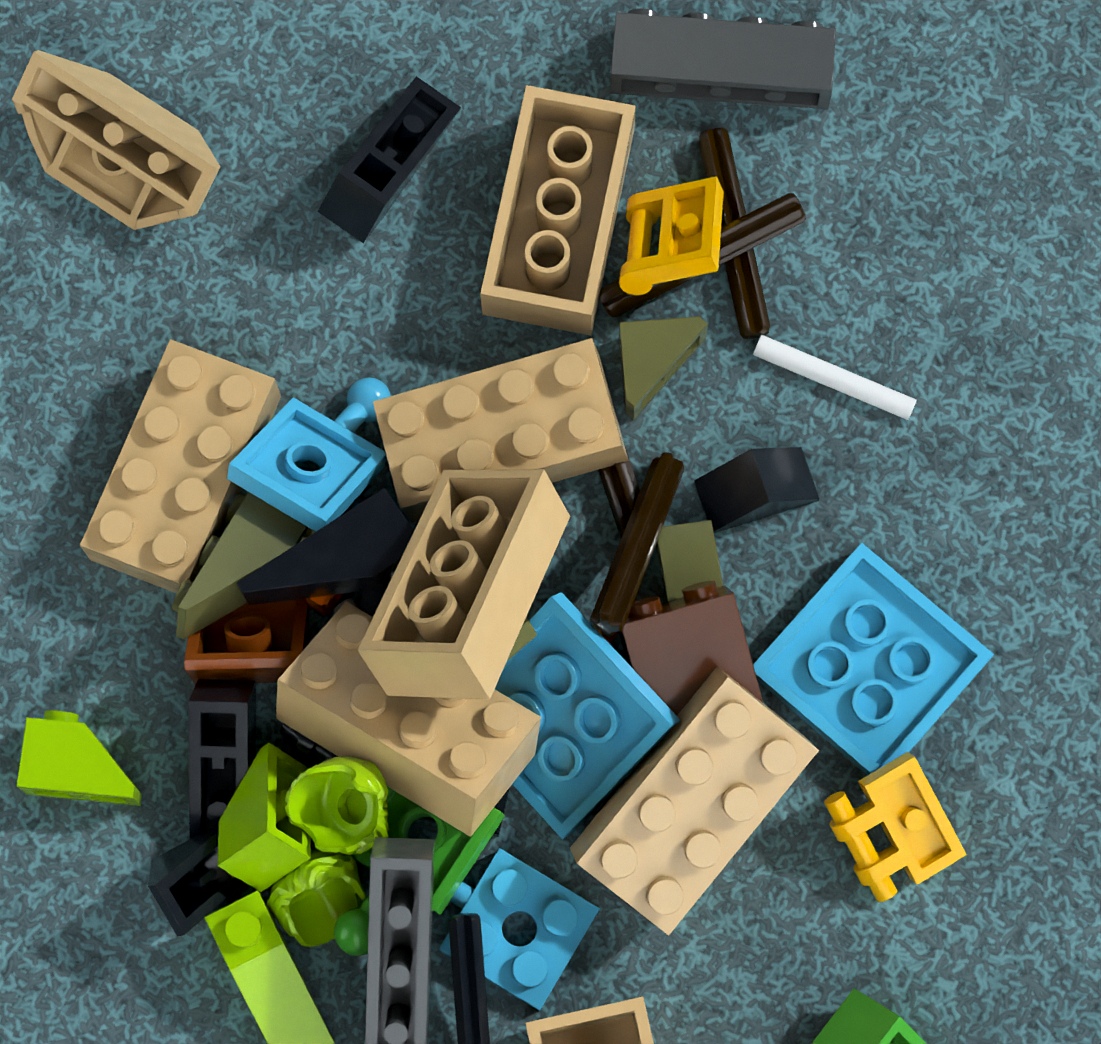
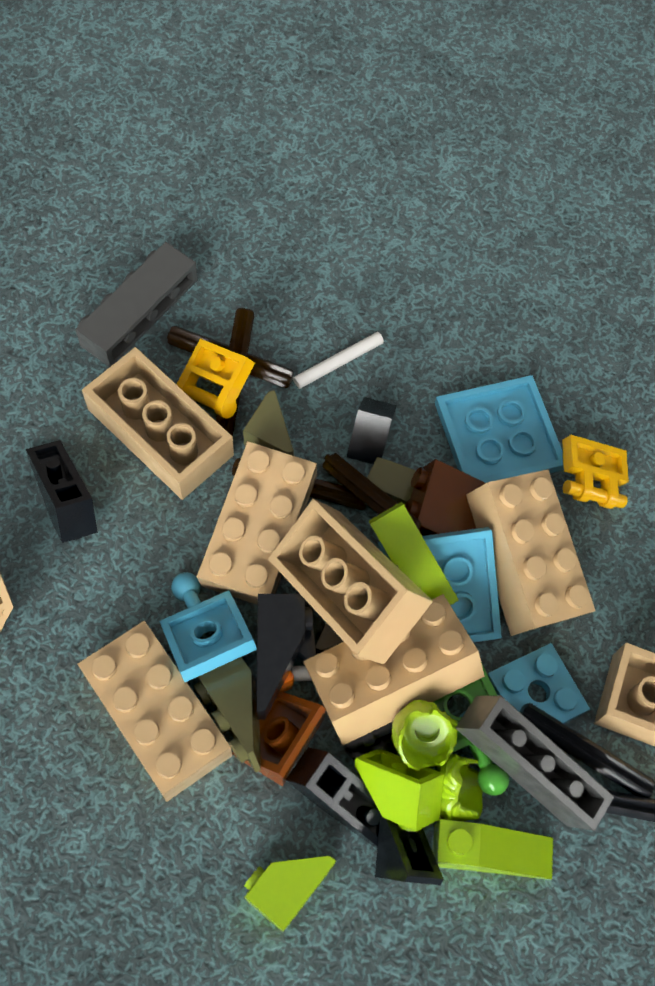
camera: 65 degrees left, 10 degrees down
none -> lime tile [369,502,459,605]

